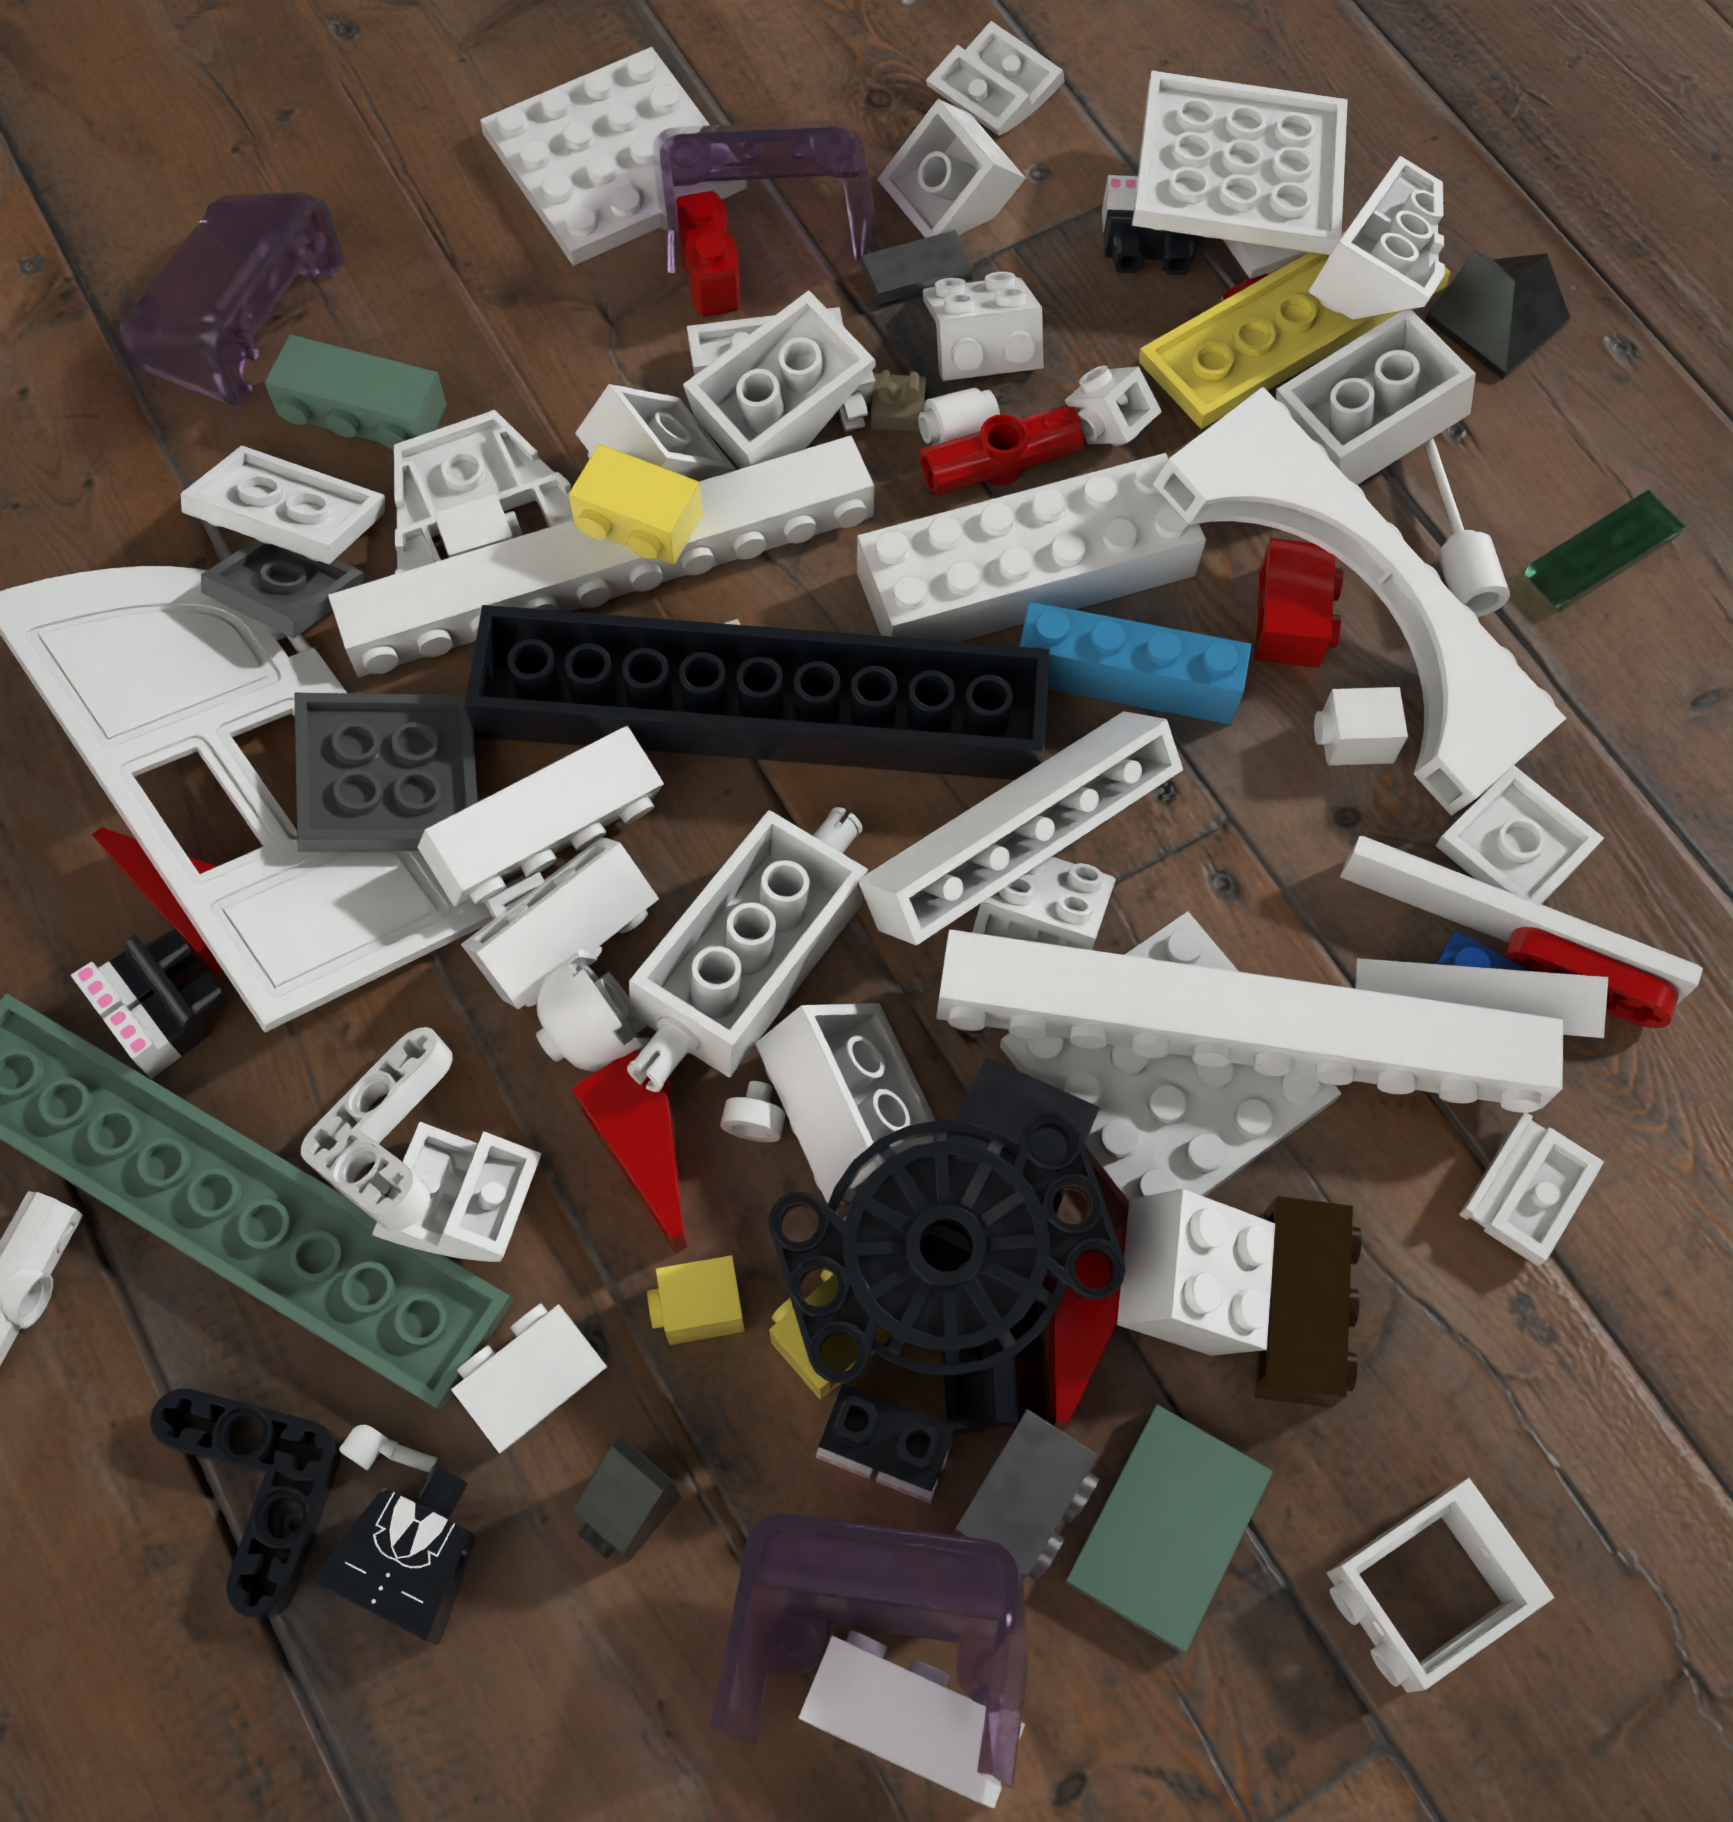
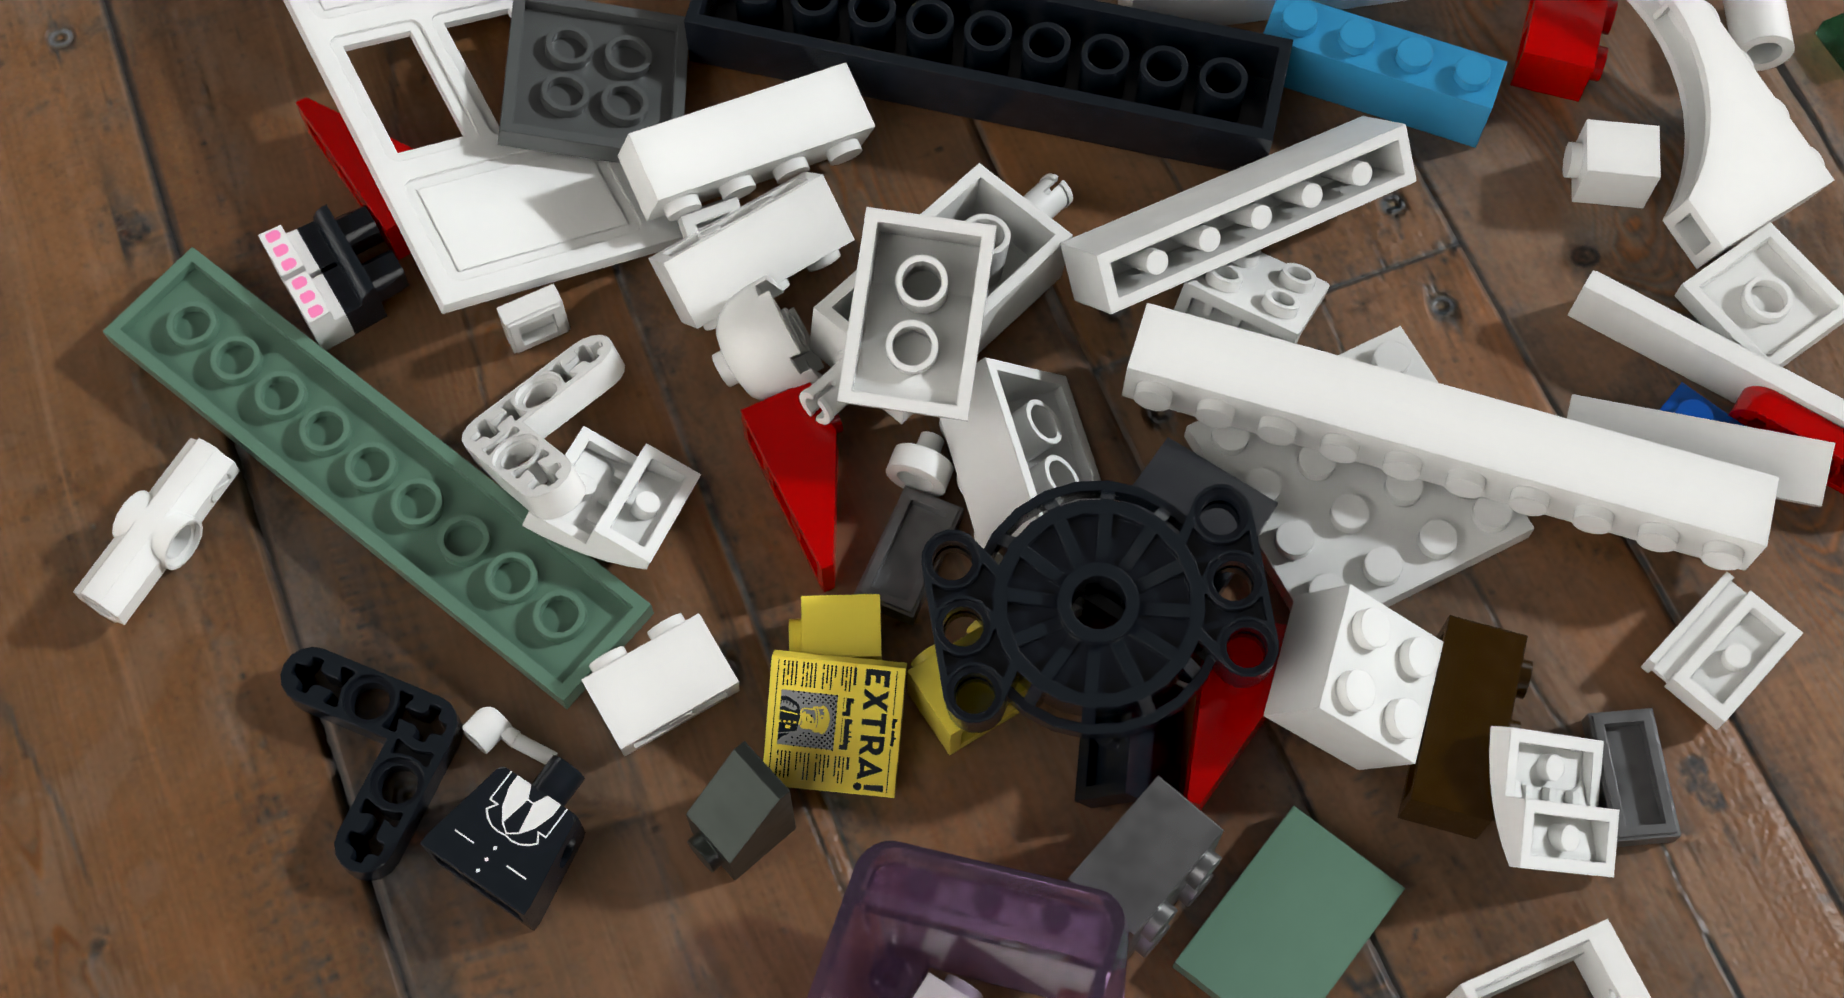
camera: 10 degrees right, 0 degrees up
black hips [816,1383,955,1503] -> none
none -> white tile [496,283,571,354]
none -> light yellow tile [763,650,907,798]
none -> white slope [837,207,996,422]
none -> flat silver tile [854,485,964,626]
none -> white slope [1489,726,1619,878]
none -> flat silver tile [1582,708,1681,847]

